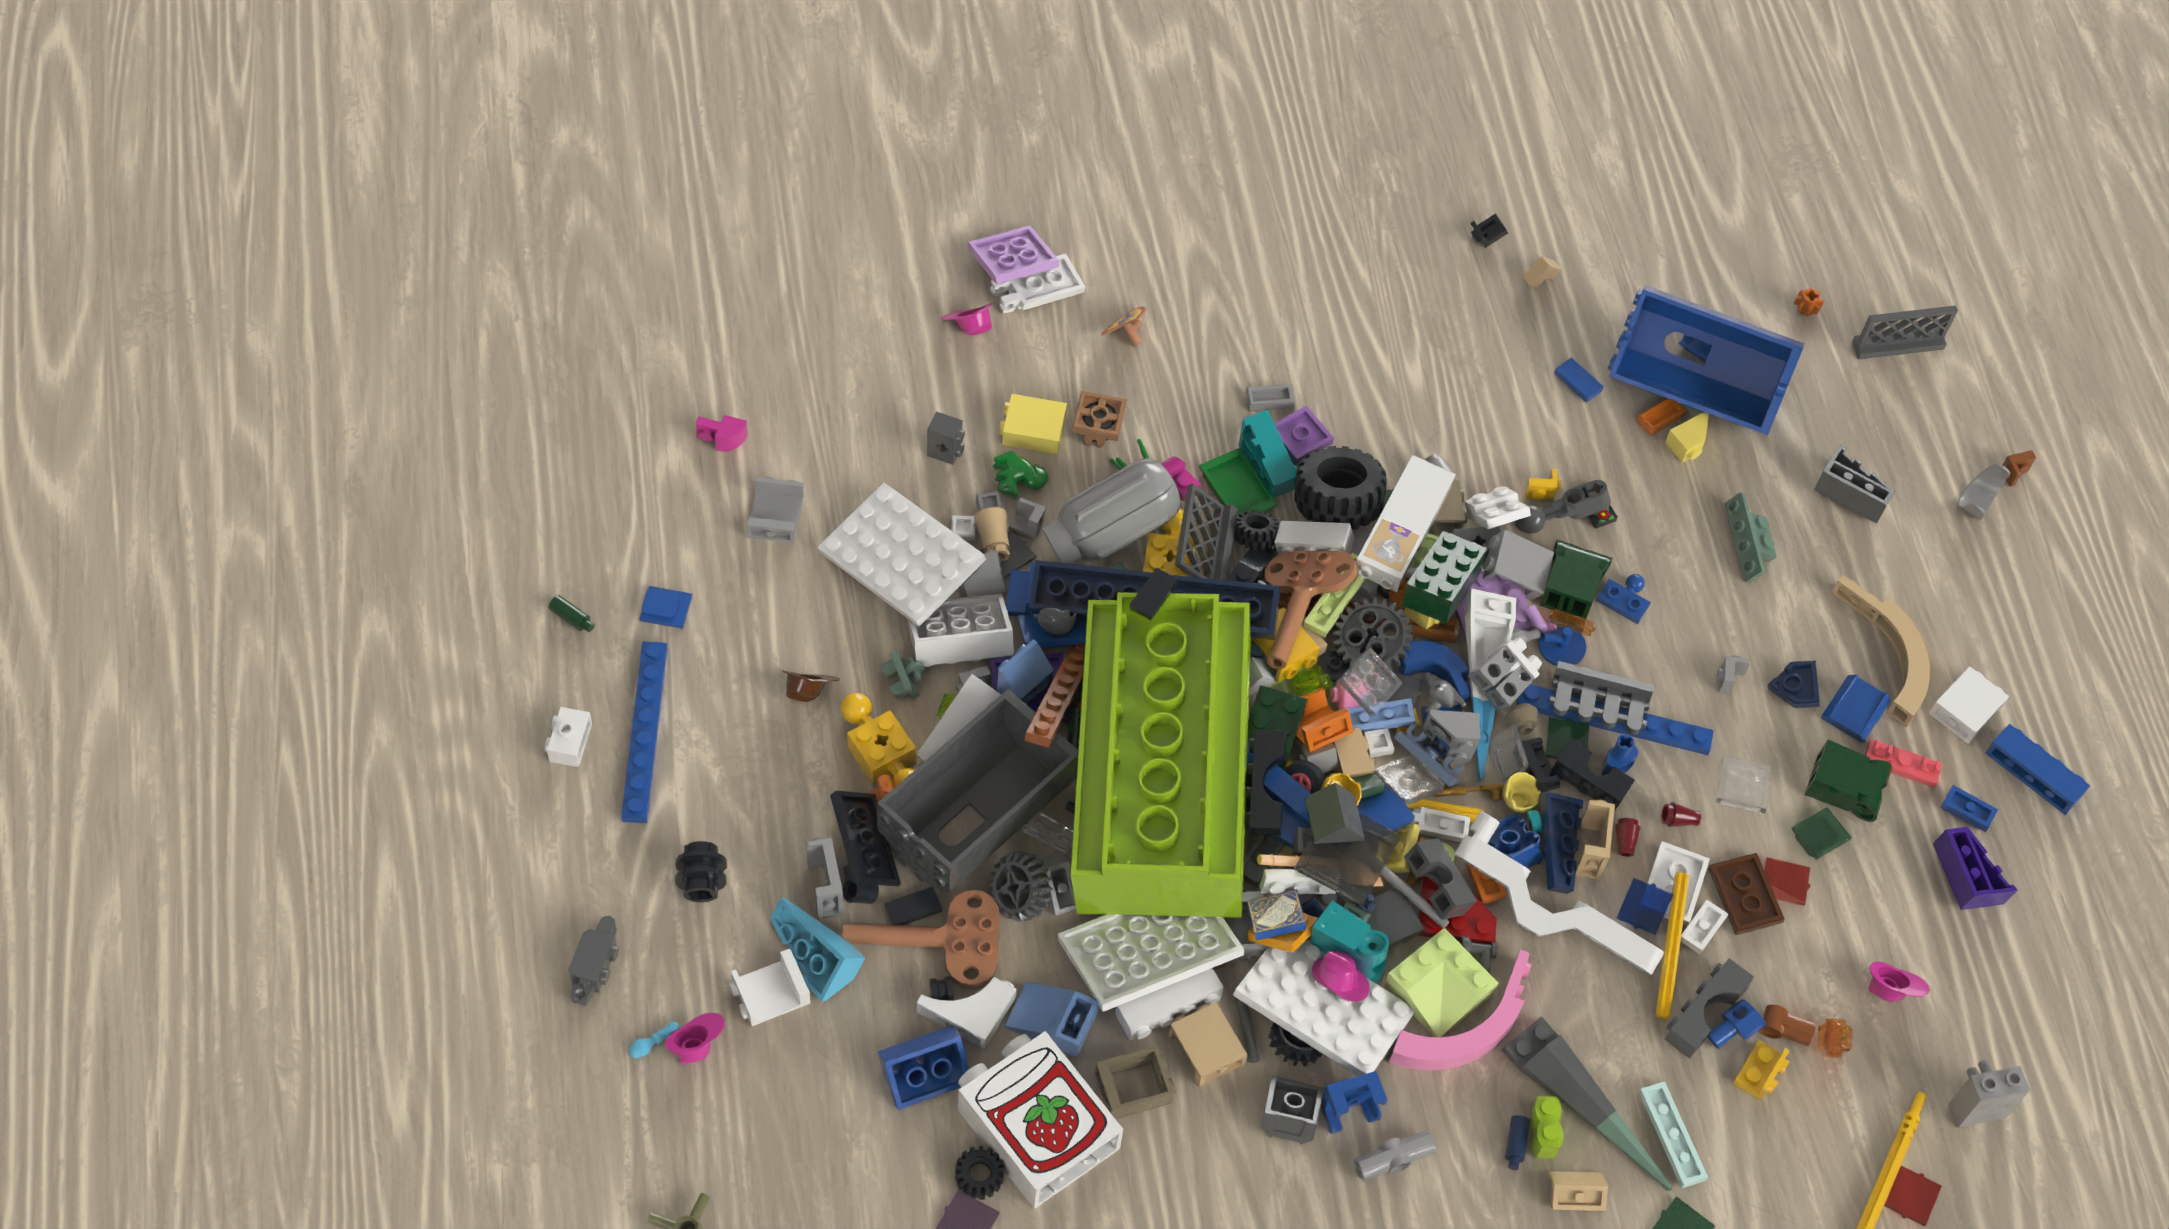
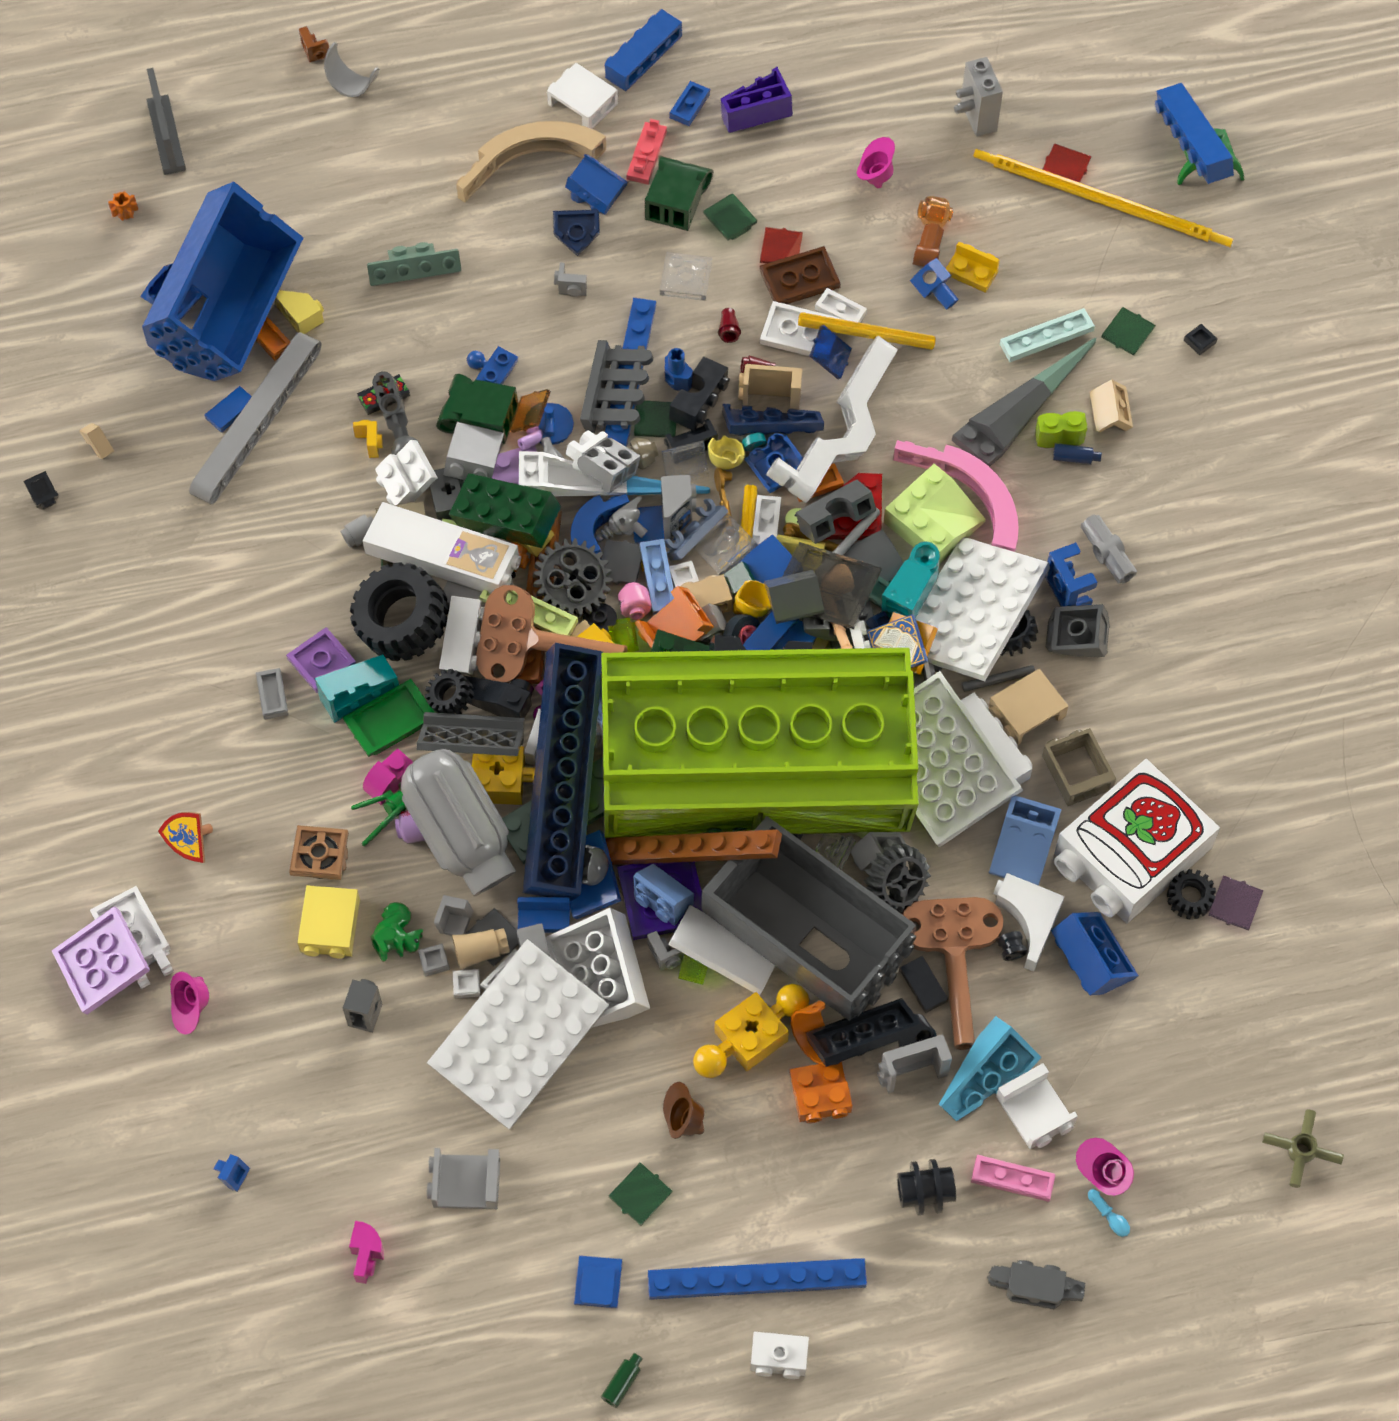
camera: 90 degrees left, 5 degrees up
sand green hips [881,650,925,699] -> none
black tile [1129,568,1178,621] -> none
dark pink piece [1311,951,1370,1002] -> none
clear plate [1338,648,1403,717] -> none
dark grey piece [1459,936,1498,974] -> none
dark grey arch [1665,958,1754,1058] -> none
dark grey wedge [1814,444,1895,523] -> none
none -> light grey beam [189,332,322,504]
none -> blue tile [213,1154,250,1192]
none -> clear green piece [608,1163,673,1226]
none -> orange plate [789,1061,852,1123]
none -> bright pink tile [971,1155,1056,1202]

